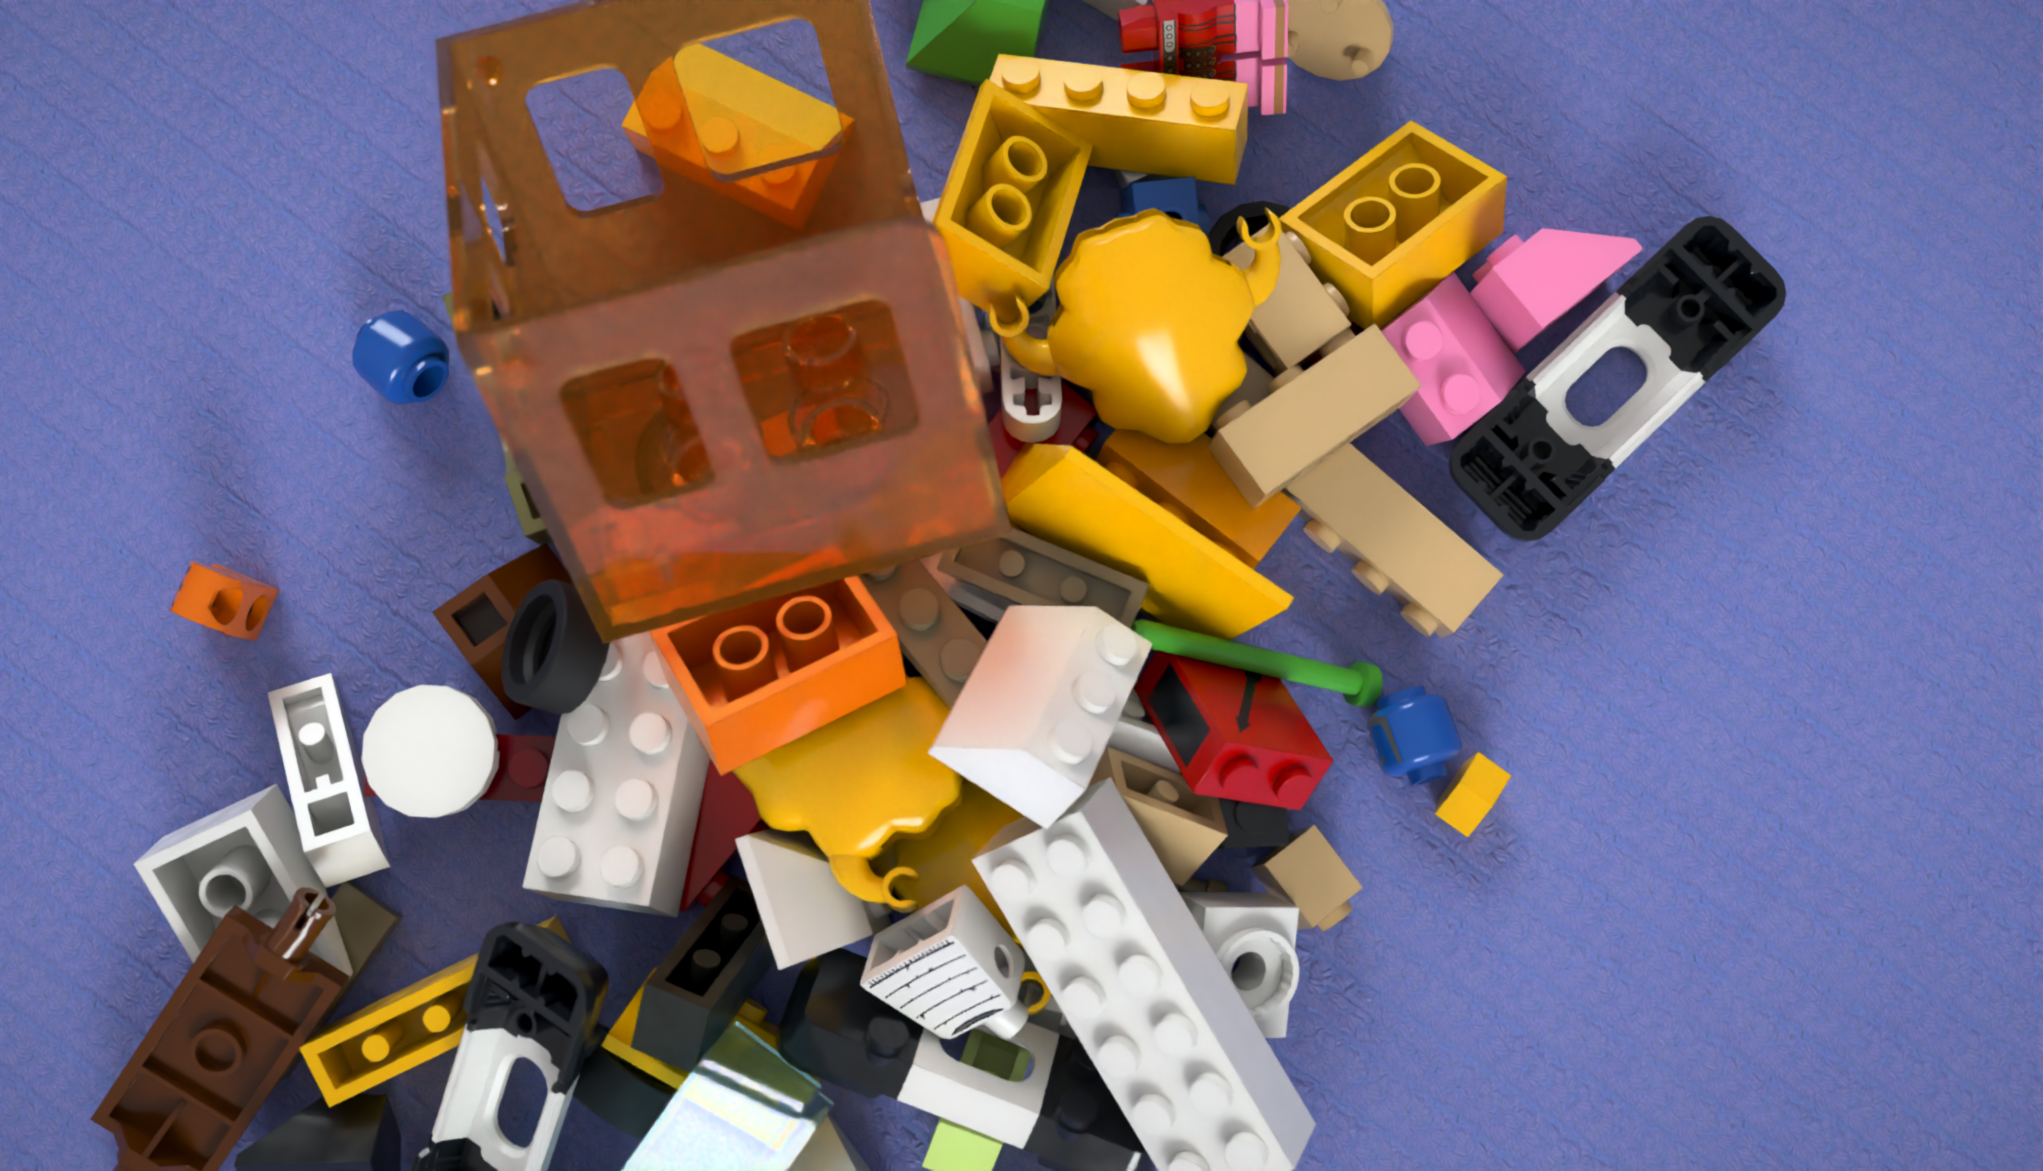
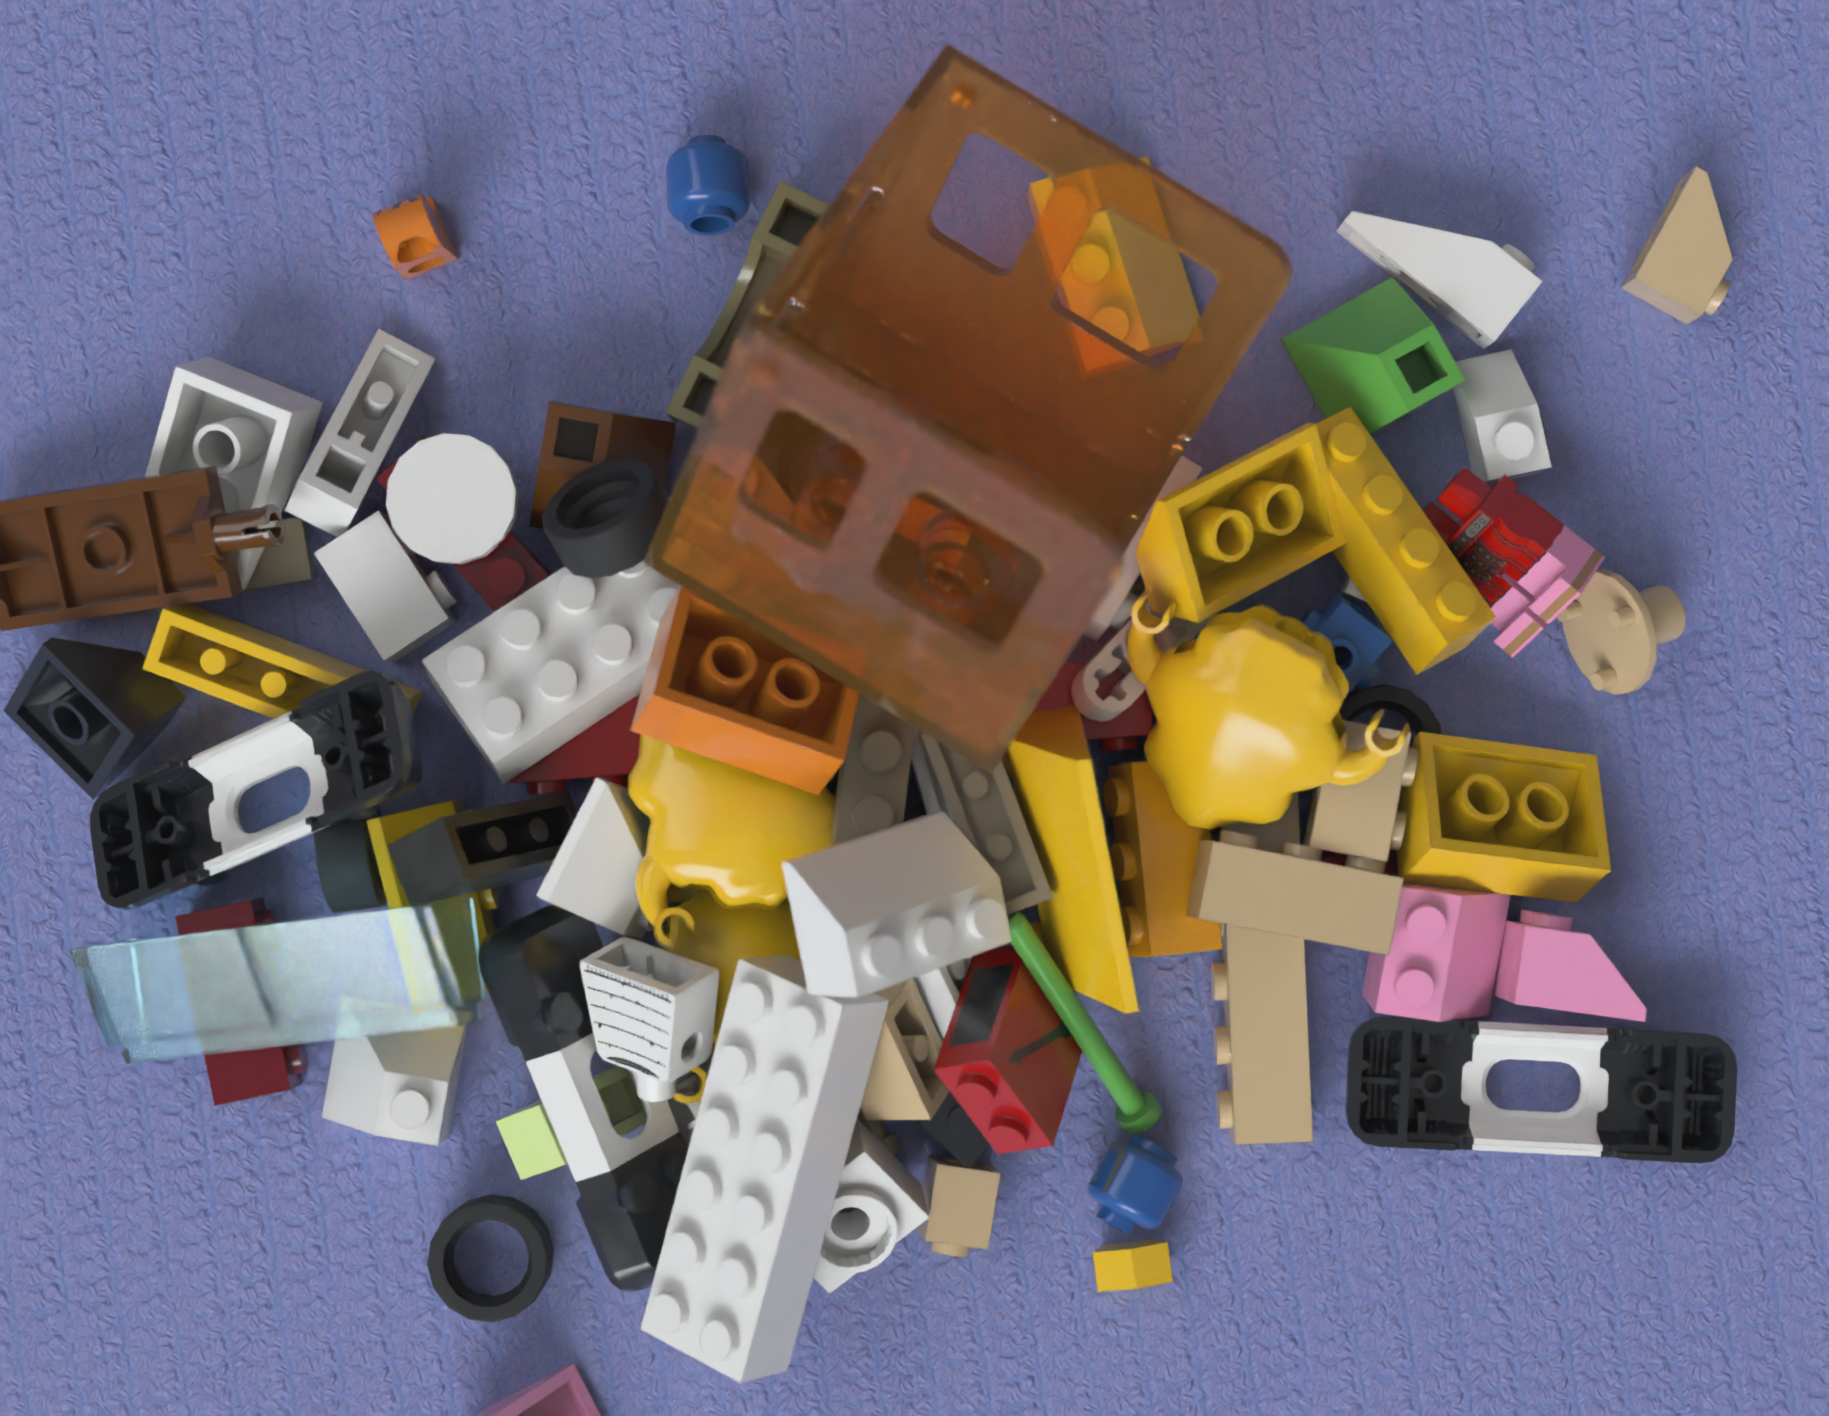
camera: 50 degrees right, 5 degrees up
none -> white brick [314,511,457,663]

